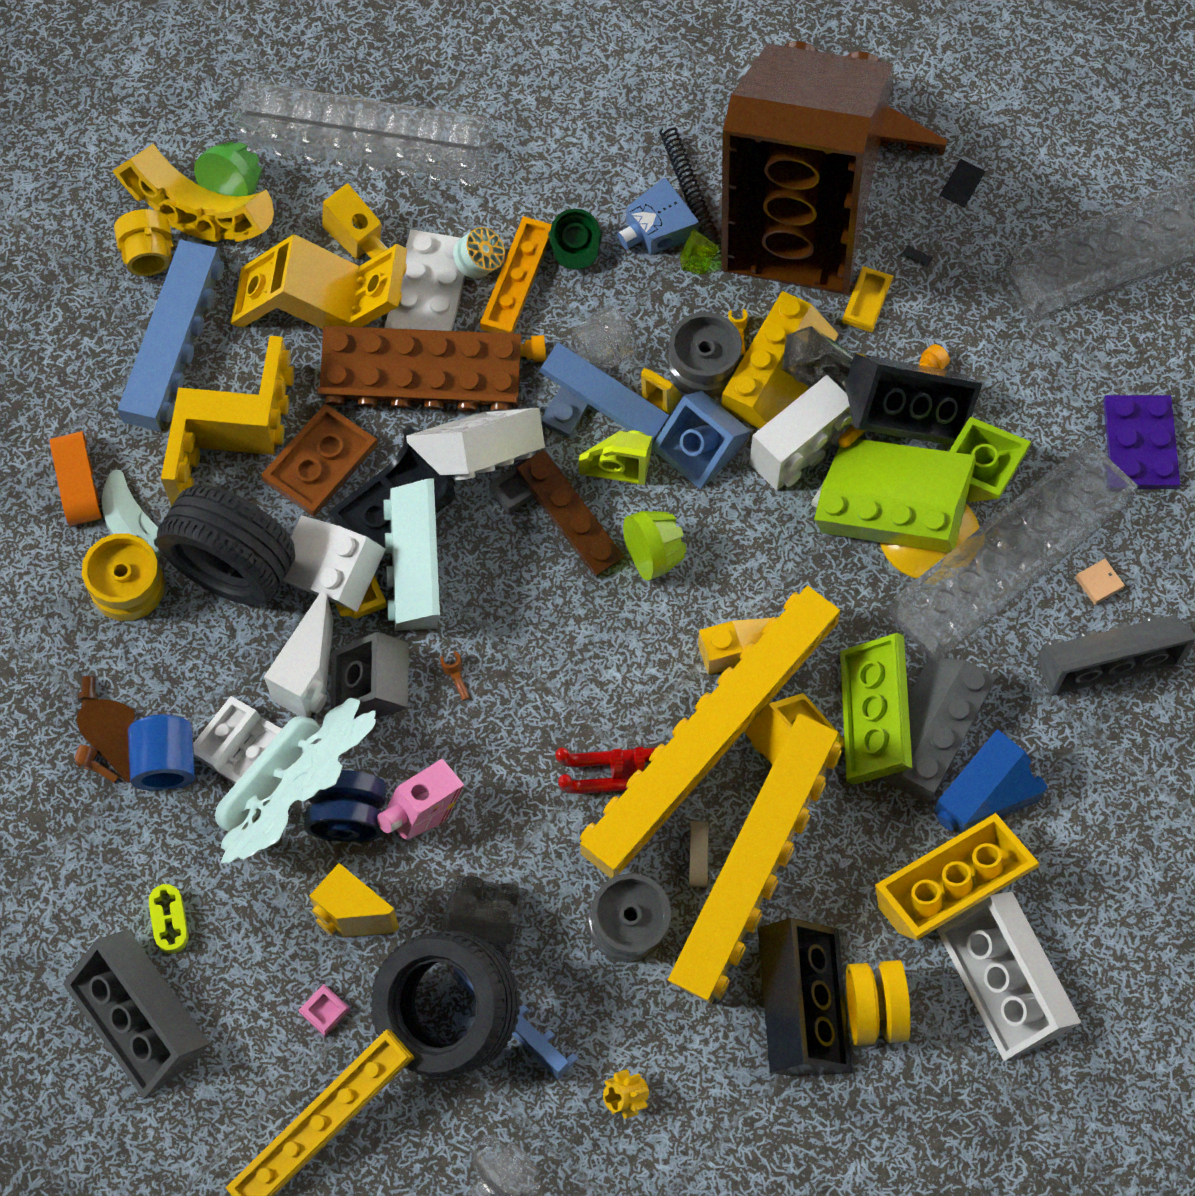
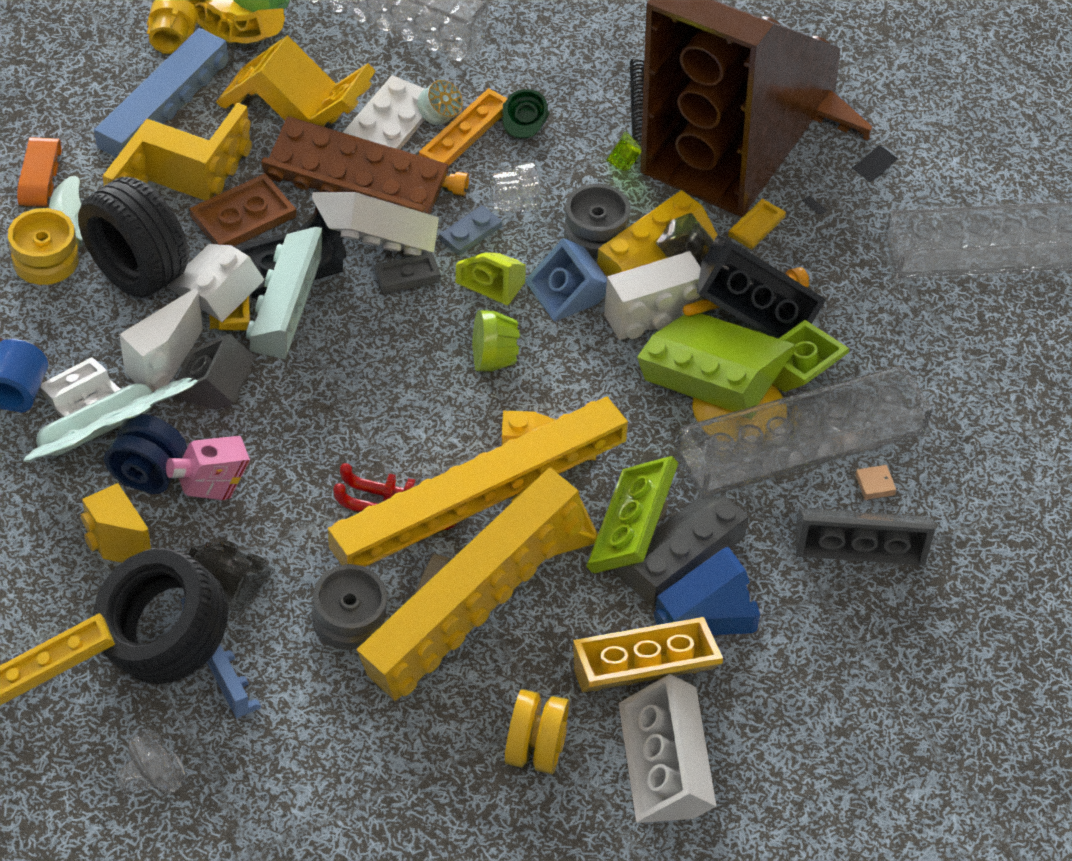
camera: 15 degrees right, 15 degrees down
bright pink tile [298,984,351,1037] -> none
yellow torso [322,183,388,259] -> none
dark orange hand [440,651,470,701] -> none
reddish brown plate [515,449,624,577] -> none
medium blue tile [539,342,669,441] -> none
yellow gear [603,1069,649,1119] -> none
medium blue torso [617,178,699,255] -> none
yellow slope [641,367,682,415] -> none
yellow hand [728,309,748,355] -> none
black slope [758,917,852,1076] -> none
dark purple plate [1103,395,1180,489] -> none

